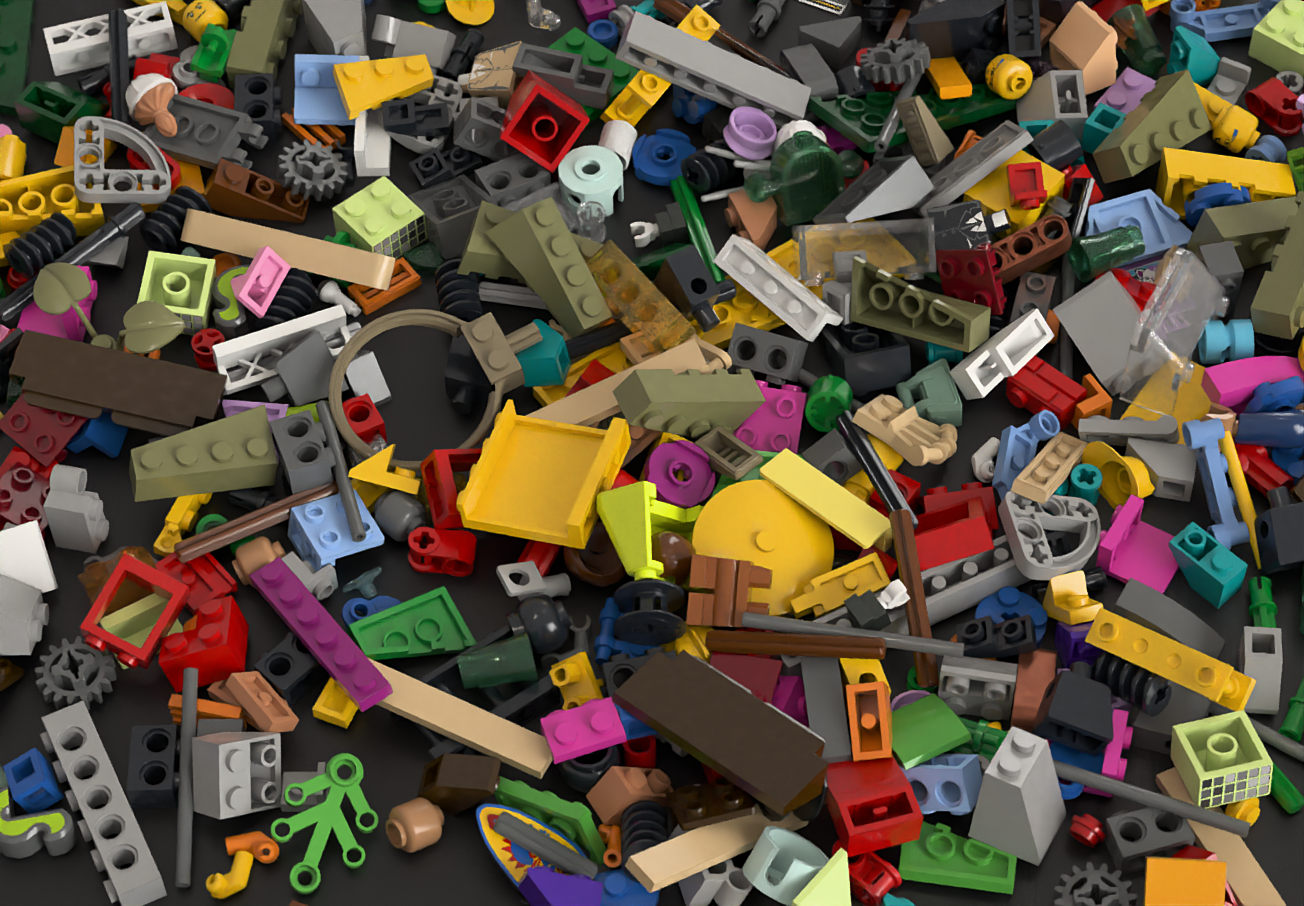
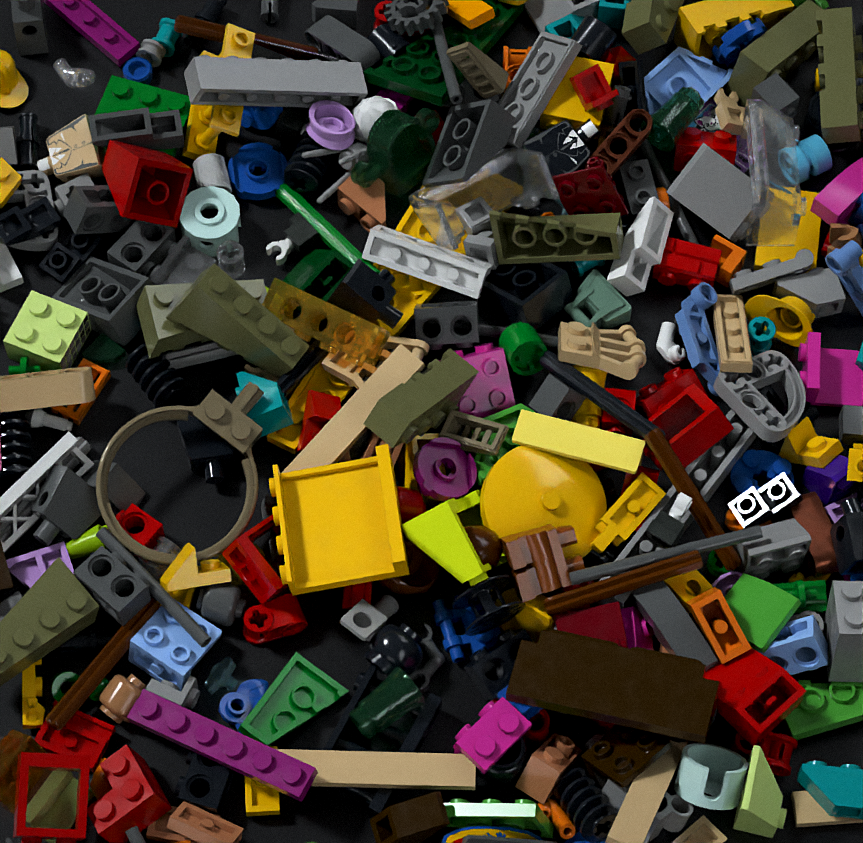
camera: 30 degrees left, 10 degrees up
yellow hips [549,652,605,711] -> none

